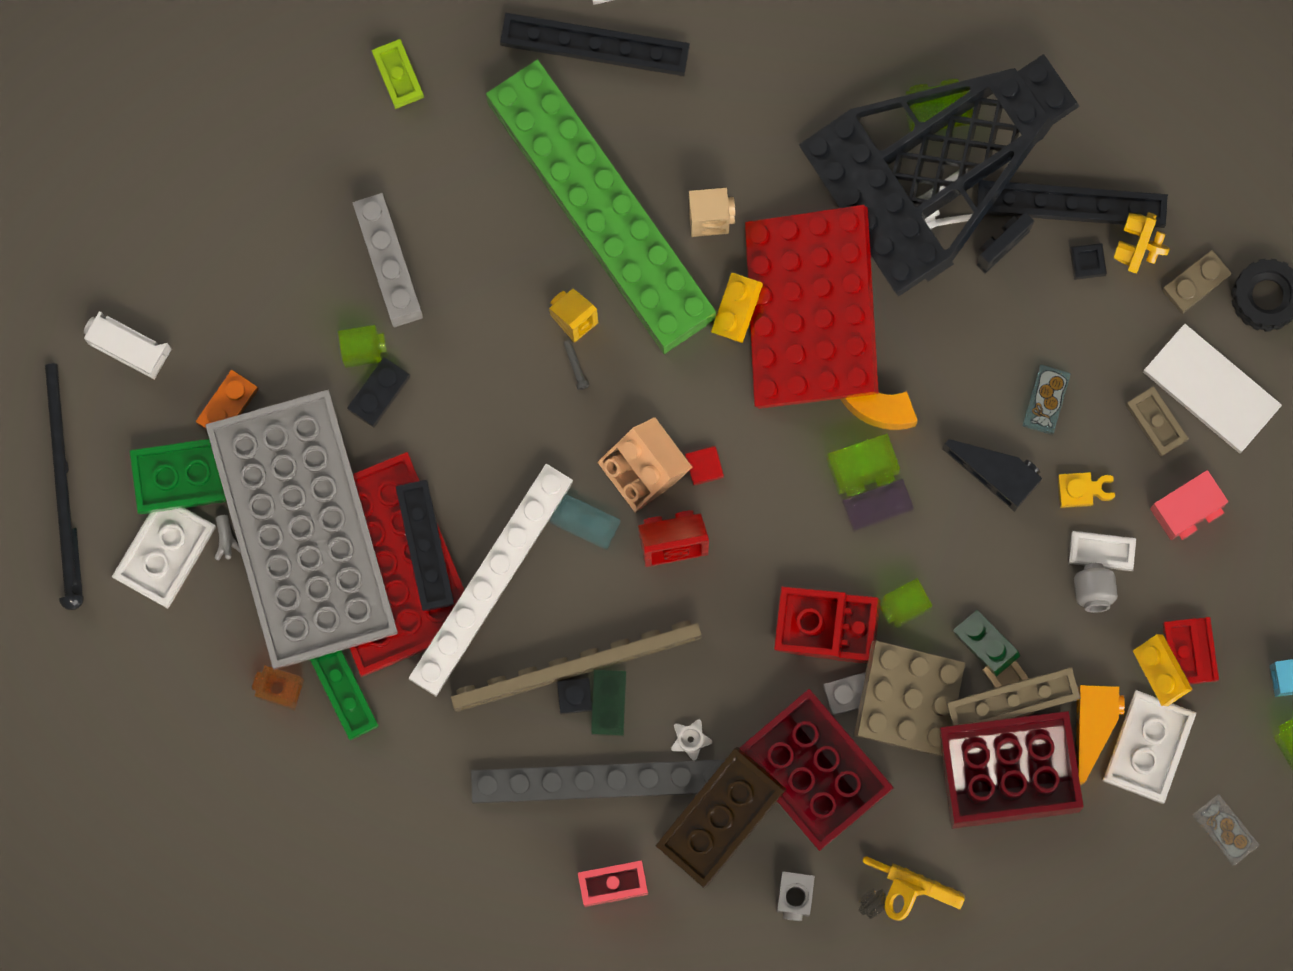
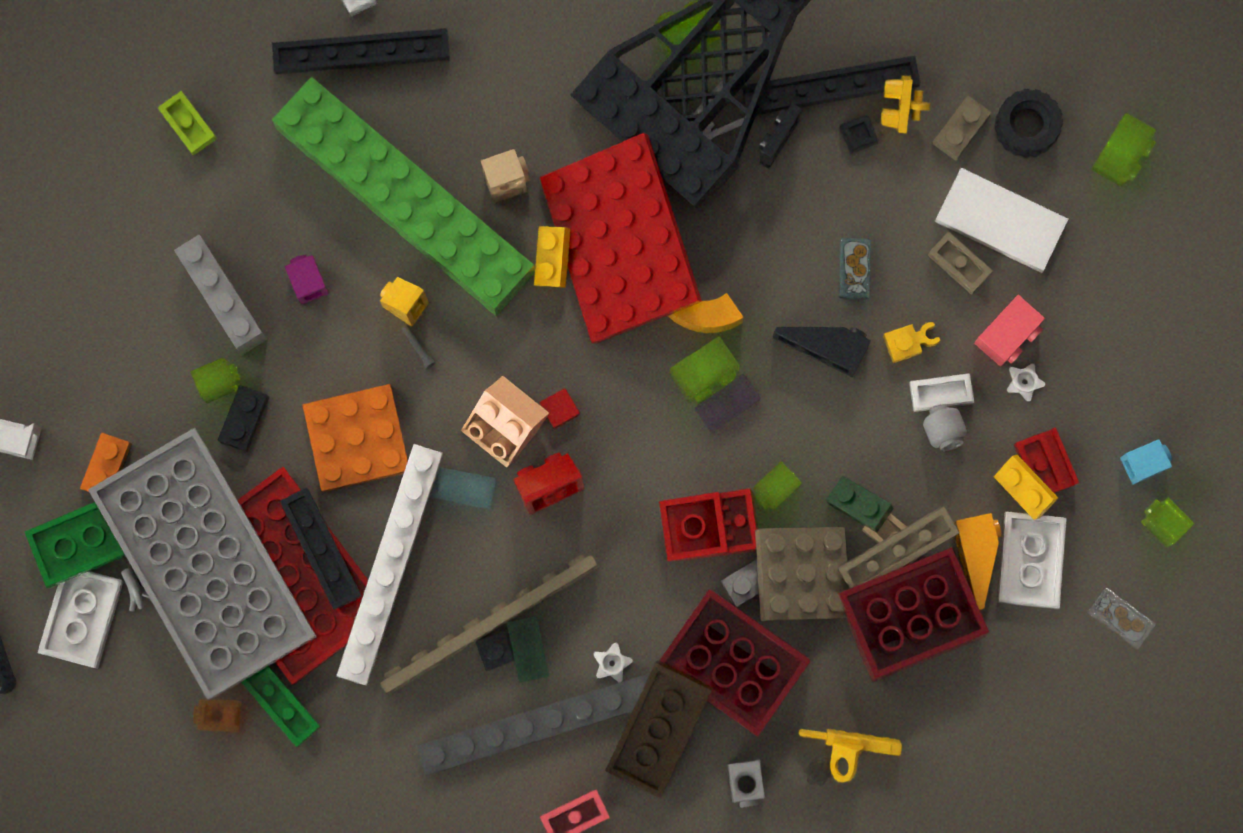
camera: 15 degrees left, 0 degrees up
none -> magenta brick [284,255,329,305]
none -> orange plate [302,384,408,493]
none -> white plate [1007,363,1045,401]

